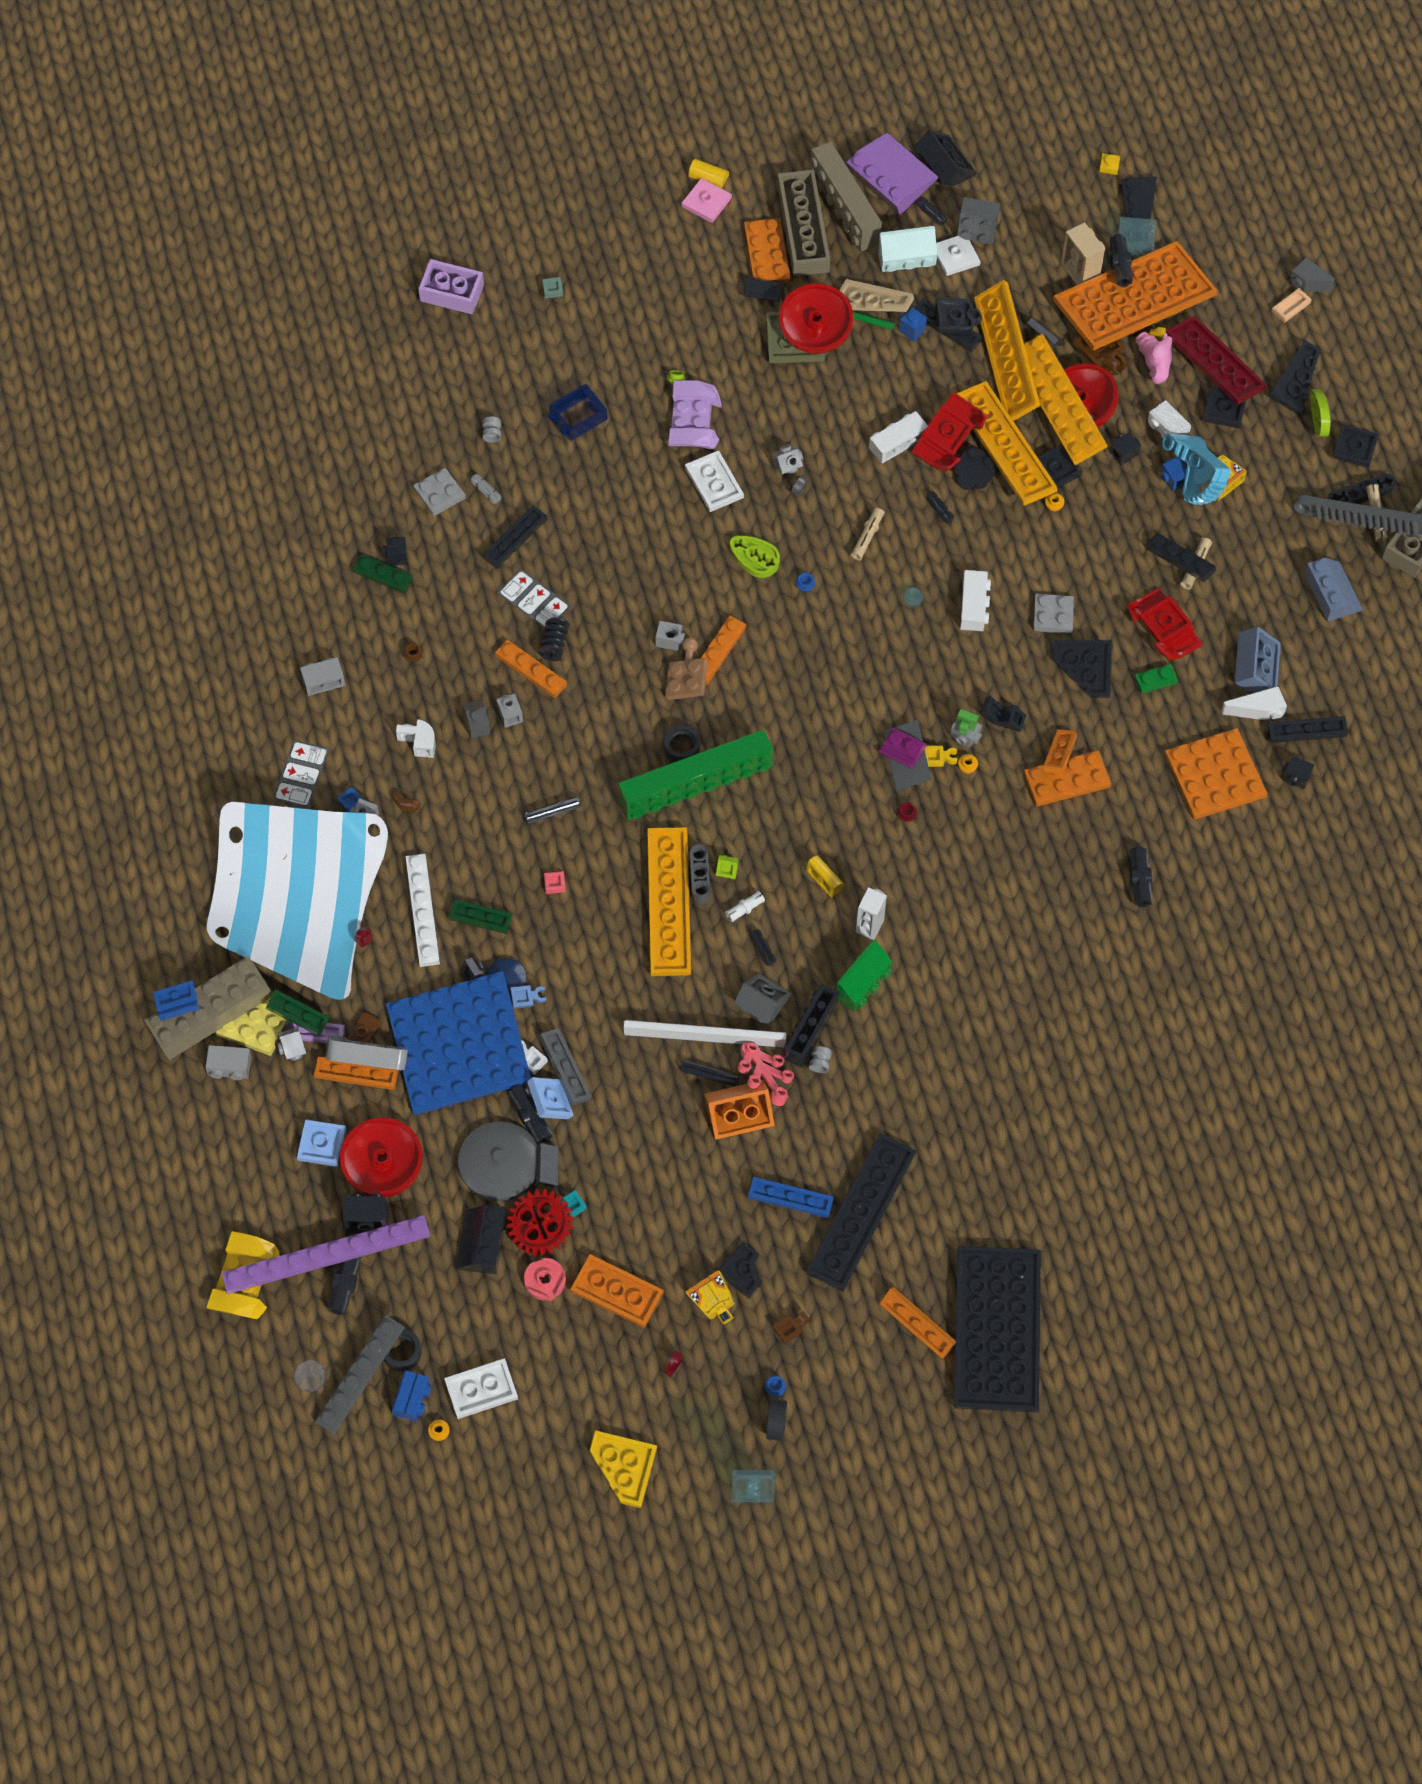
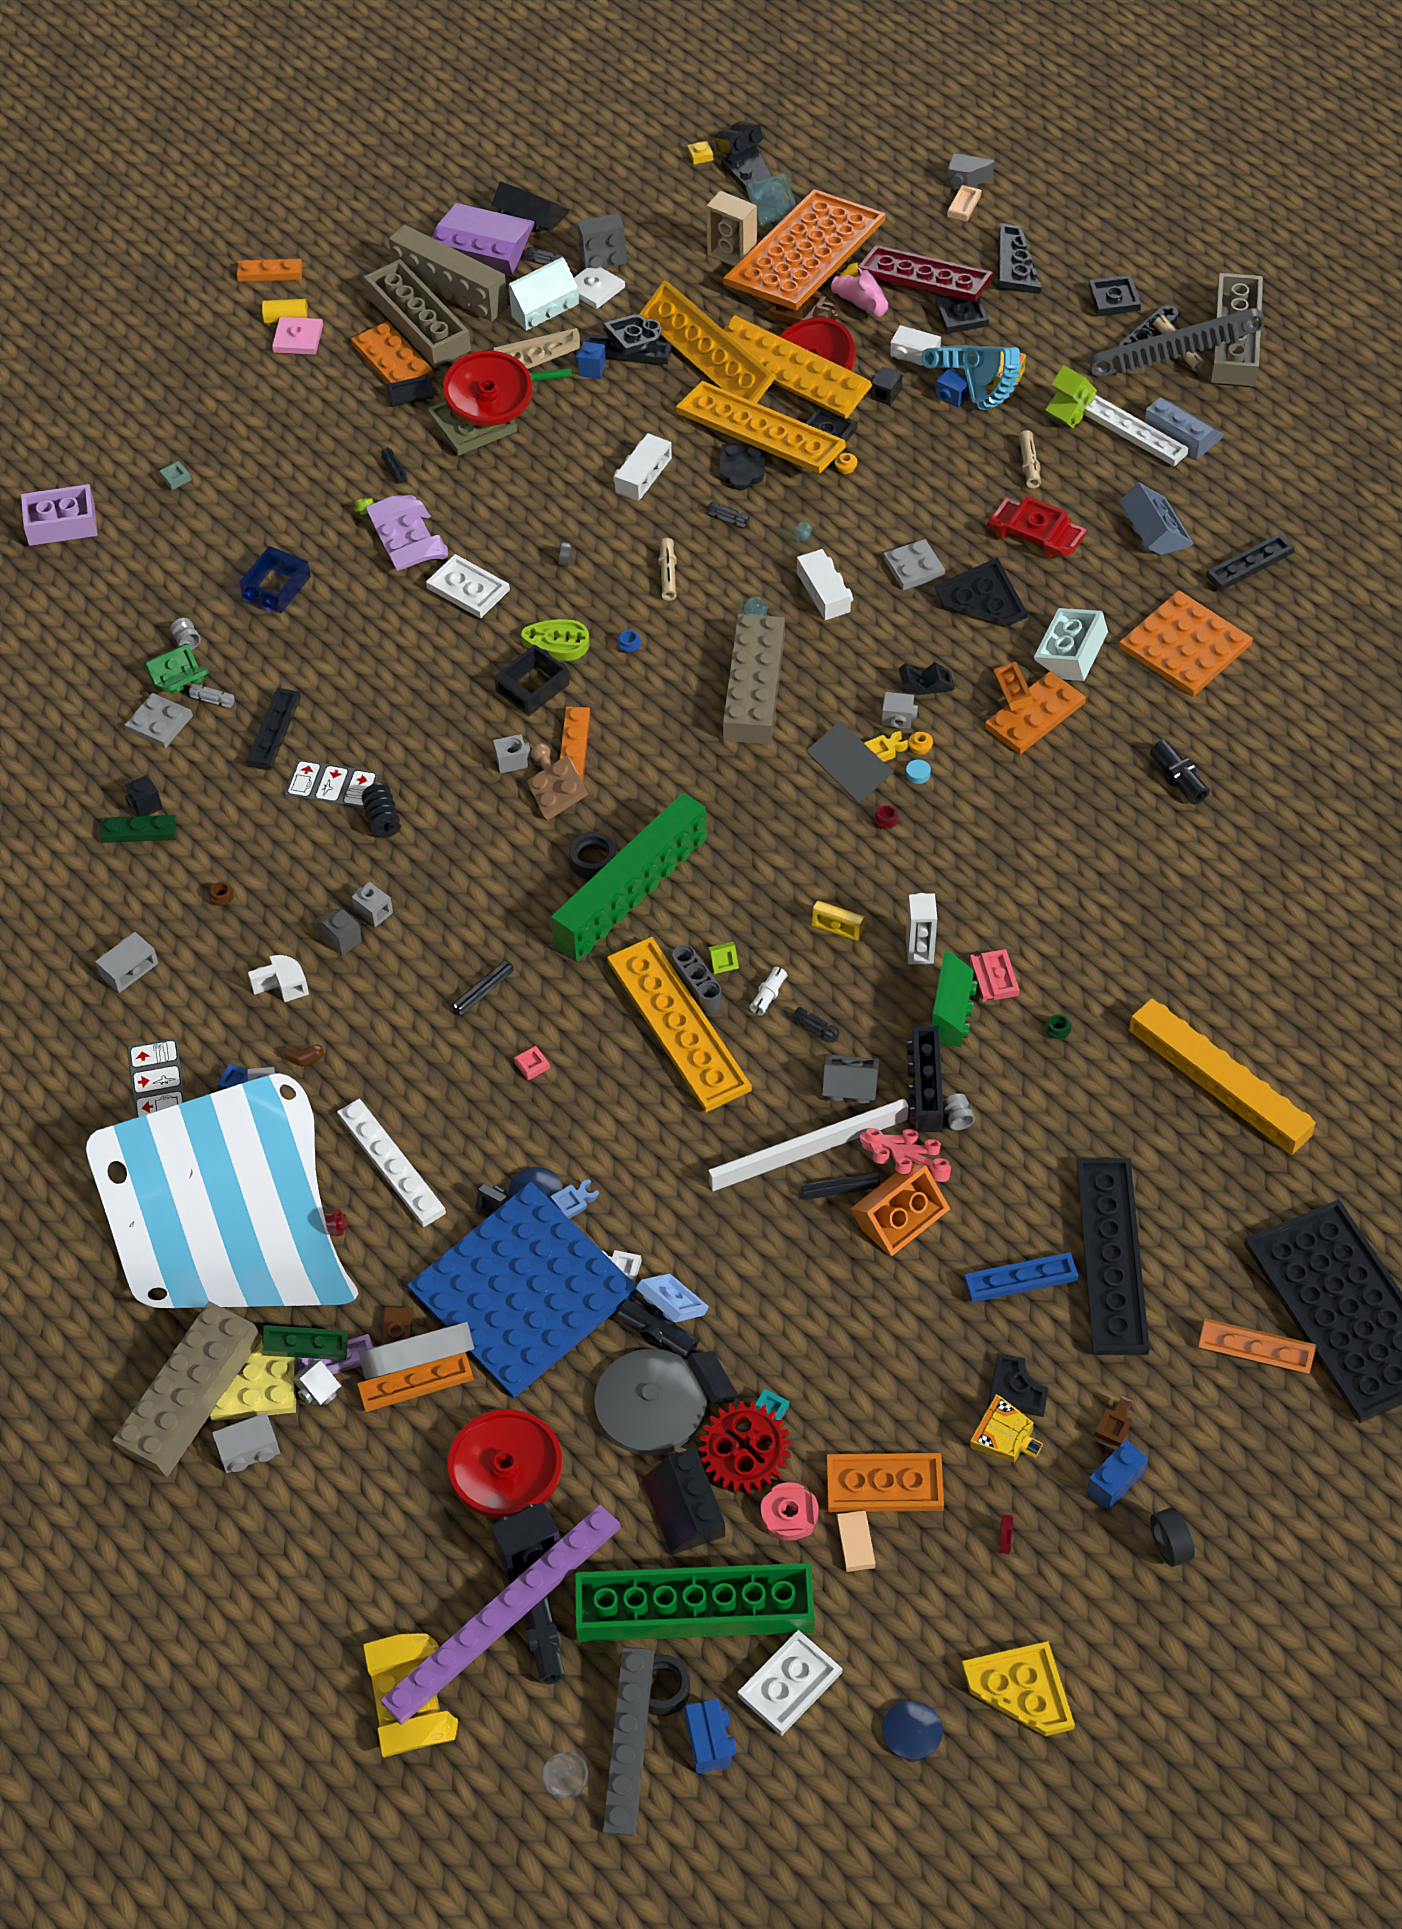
camera: 25 degrees left, 10 degrees down
blue plate [153,981,200,1021] -> none
light blue plate [297,1120,346,1167] -> none
light orange plate [428,1420,450,1441] -> none
dark green plate [449,899,513,934] -> none
orange plate [495,639,567,698] -> none
dark grey plate [539,1028,592,1106] -> none
clear light blue tile [731,1470,776,1502] -> none
blue plate [765,1376,786,1397] -> none
light grey brick [771,445,803,474] -> none
magenta plate [879,728,927,769] -> none
red piece [911,392,987,472] -> none
bright green tile [957,709,979,735] -> none
black tile [1028,318,1064,346] -> none
black piece [1110,234,1133,287] -> none
green plate [1134,664,1178,694] -> none
black plate [1145,533,1216,582] -> none
white slope [1222,687,1287,720] -> none
black brick [1282,756,1315,789] -> none
lime piece [1310,389,1330,437] -> none
none -> green bracket [144,643,209,694]
none -> orange plate [237,259,303,282]
none -> black axle [381,447,407,484]
none -> black window [494,645,570,716]
none -> green brick [576,1563,815,1642]
none -> black brick [714,121,763,155]
none -> dark tan brick [723,614,785,744]
none -> clear light blue plate [794,520,814,543]
none -> light nougat tile [837,1510,875,1572]
none -> dark blue dish [882,1701,943,1762]
none -> medium azure tile [906,760,931,784]
none -> coral plate [970,949,1019,1002]
none -> light aqua slope [1034,608,1108,681]
none -> dark green plate [1045,1014,1071,1039]
none -> lime brick [1046,365,1097,429]
none -> white plate [1083,395,1188,466]
none -> blue brick [1086,1440,1149,1511]
none -> light orange brick [1129,998,1316,1155]

